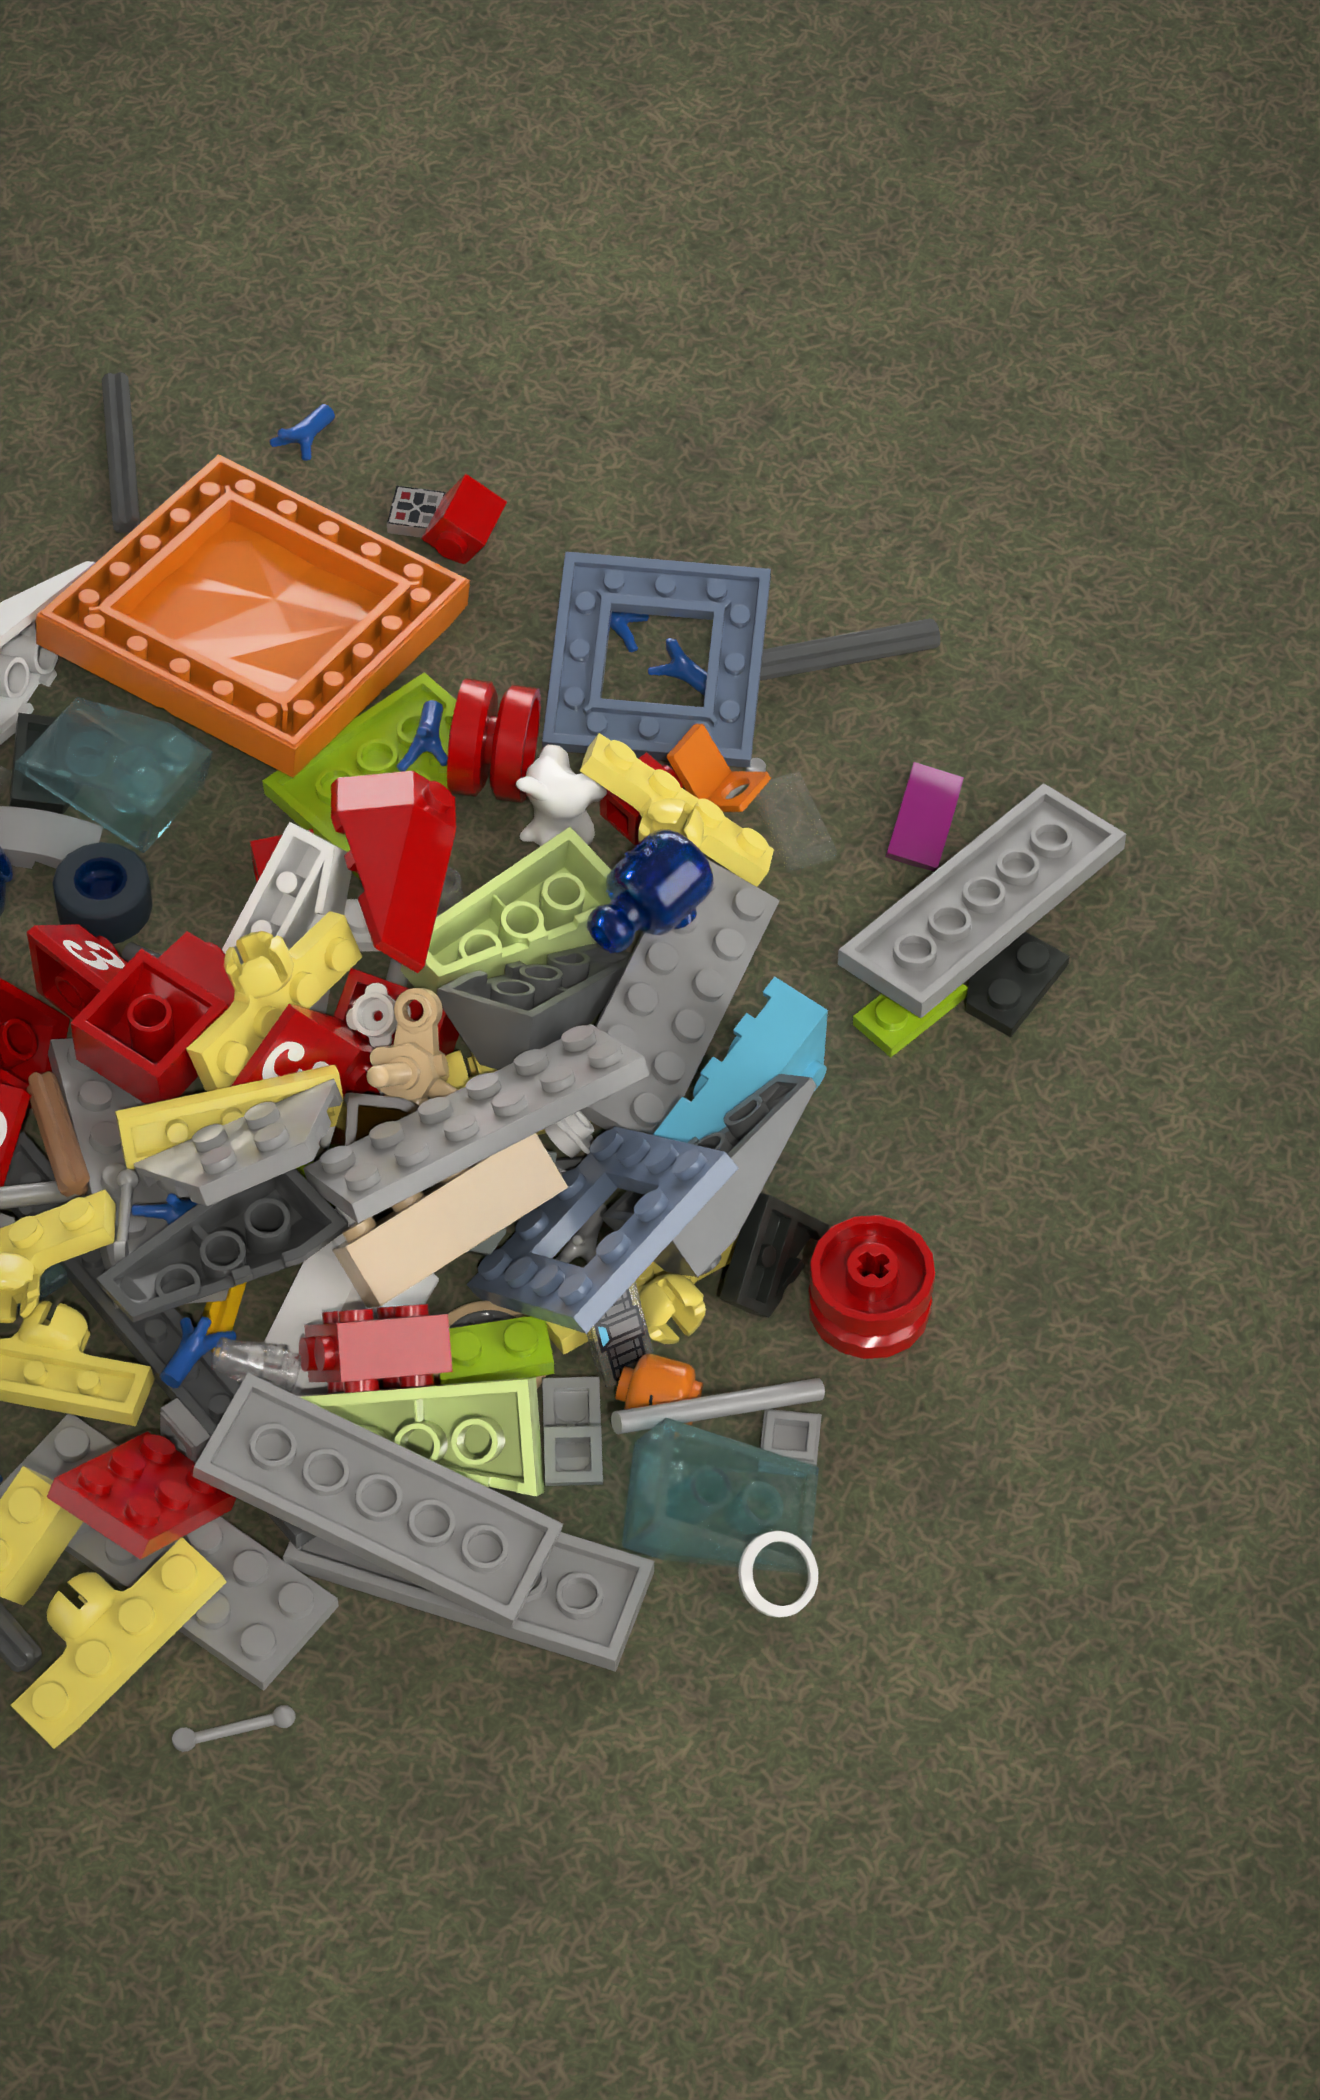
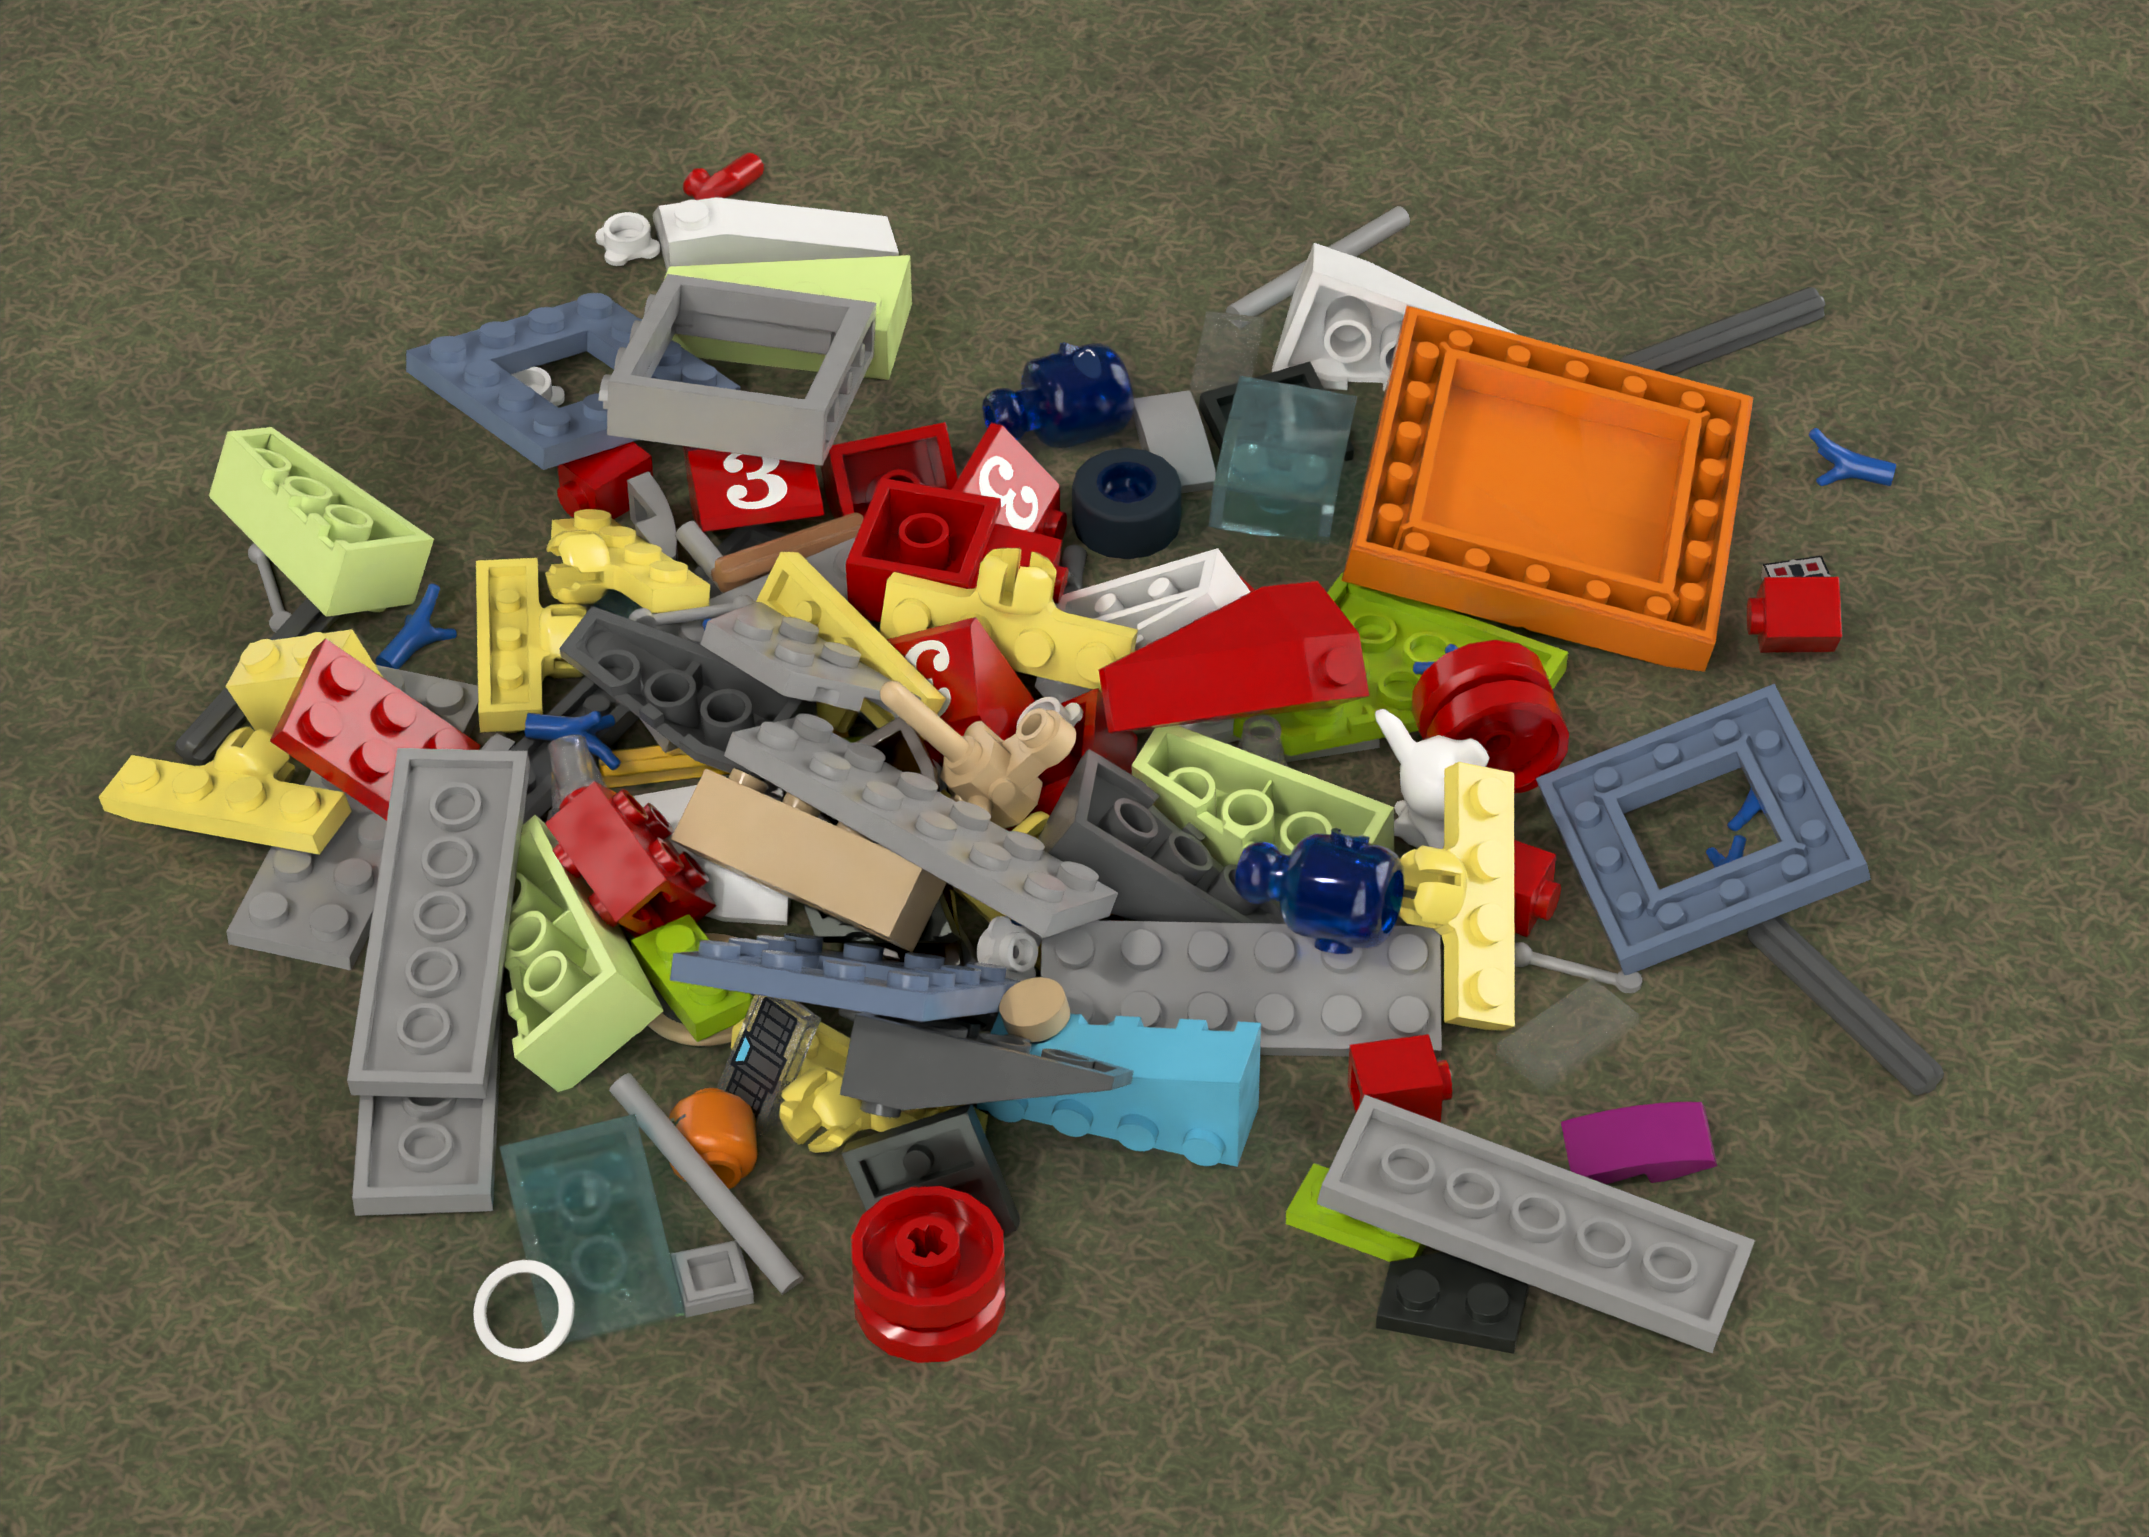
camera: 70 degrees right, 10 degrees down
light grey hinge [172,1705,296,1752] -> none
light grey slope [542,1377,603,1486] -> none
orange bracket [667,724,771,812] -> none
none -> tan tile [999,977,1070,1043]
none -> red brick [1347,1034,1452,1123]

